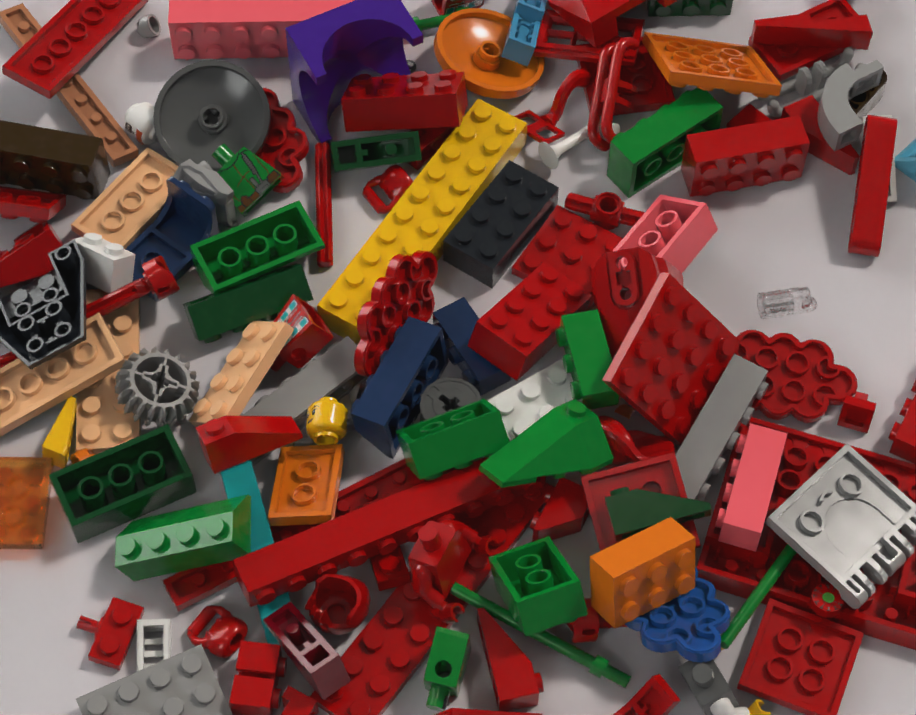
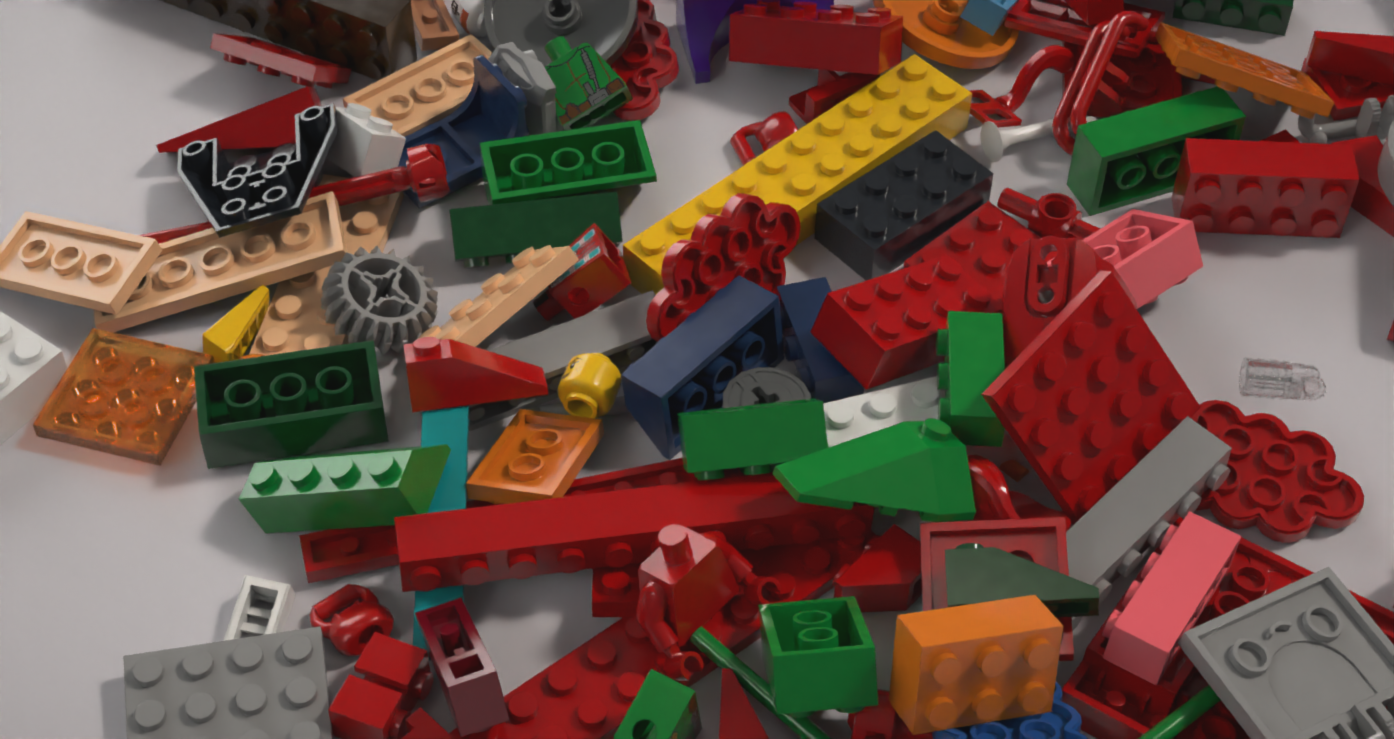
camera: 15 degrees right, 10 degrees down
red plate [77,597,144,671] -> none
red helmet [304,574,371,635] -> none
red axle [315,142,333,268] -> none
dark green slope [330,131,422,173] -> none
red tile [837,391,876,433] -> none

